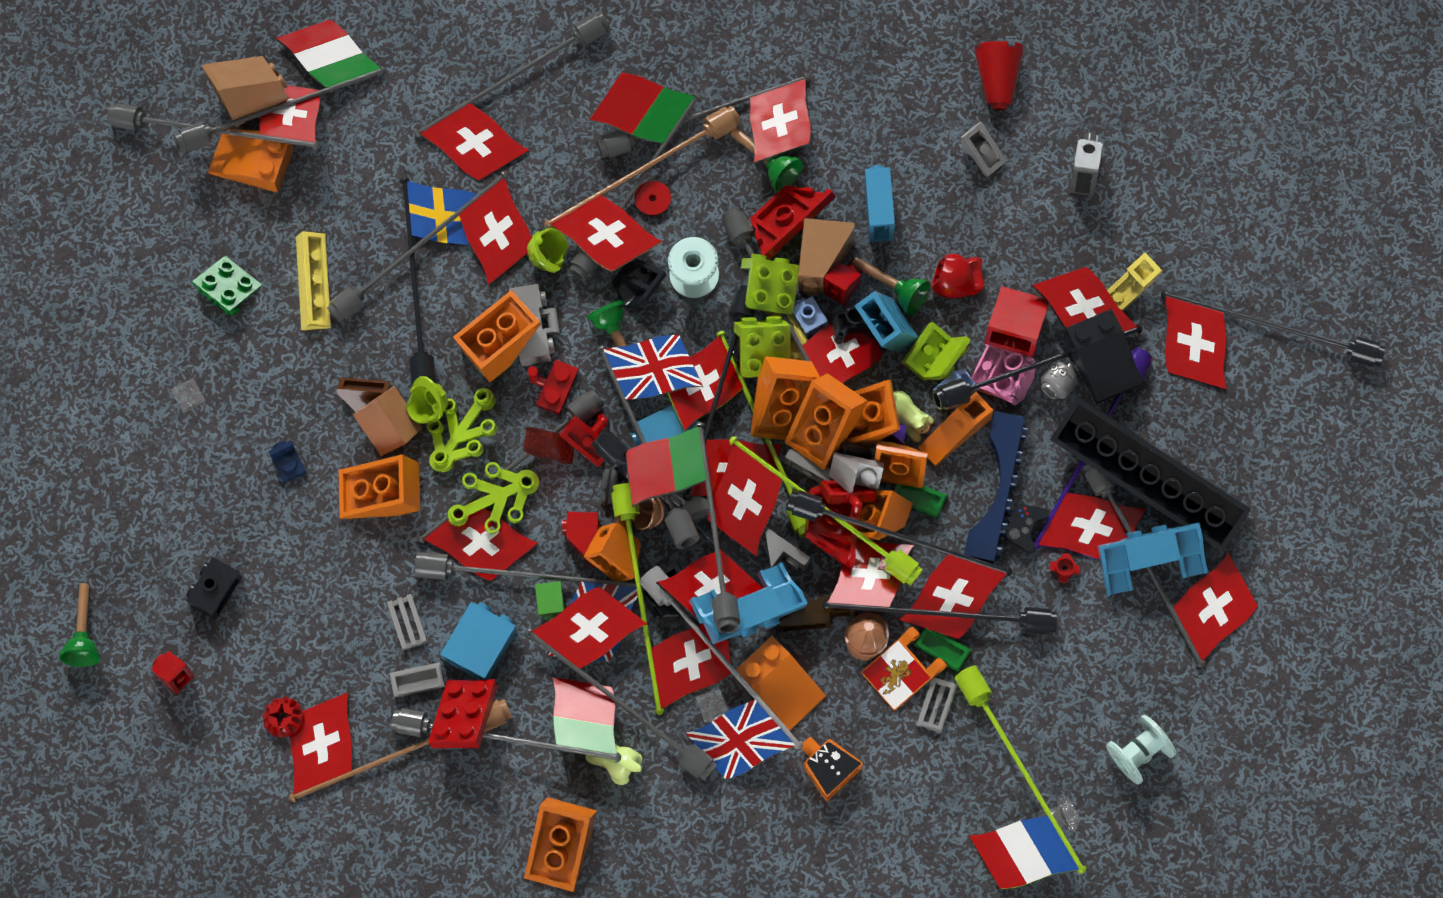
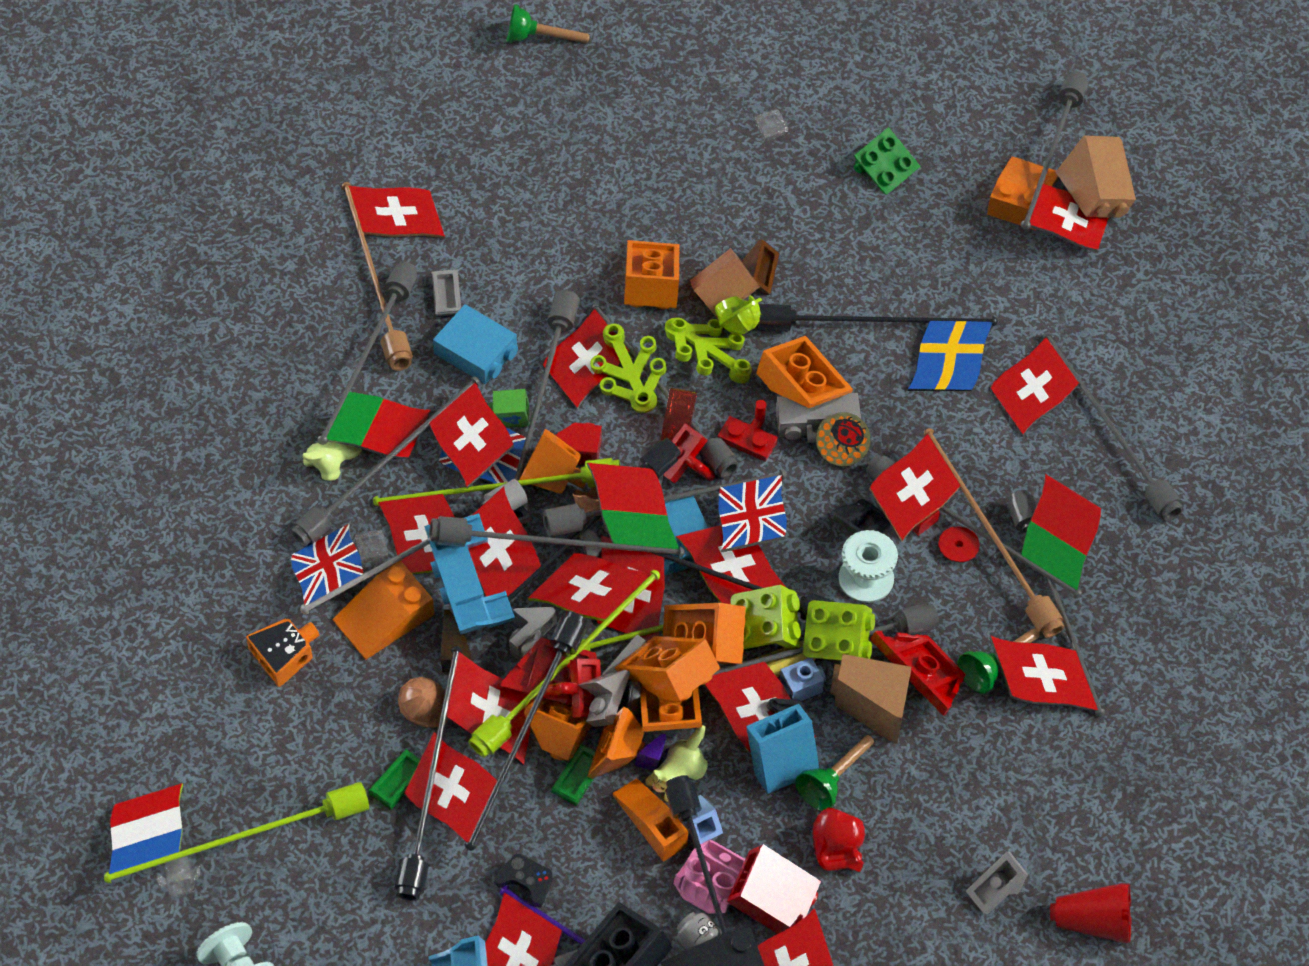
camera: 90 degrees right, 15 degrees down
red slope [151,651,194,695] -> none
flag [173,19,387,153] -> none
black brick [186,557,242,620] -> none
red gear [262,696,303,737] -> none
dark blue bracket [269,441,307,484] -> none
light yellow slope [296,231,331,330] -> none
red flag [327,171,532,323] -> none
light grey tile [387,594,427,651] -> none
red plate [428,679,498,748] -> none
orange slope [524,797,597,892] -> none
lime piece [527,228,569,273] -> none
green piece [586,300,627,347] -> none
red slope [824,262,861,306] -> none
flag [861,627,947,711] -> none
dark azure brick [864,165,895,242] -> none
lime bracket [902,322,970,381] -> none
light grey tile [917,677,957,734] -> none
dark blue arch [964,411,1028,564] -> none
red plate [1049,553,1080,583] -> none
none -> tile [816,412,870,466]

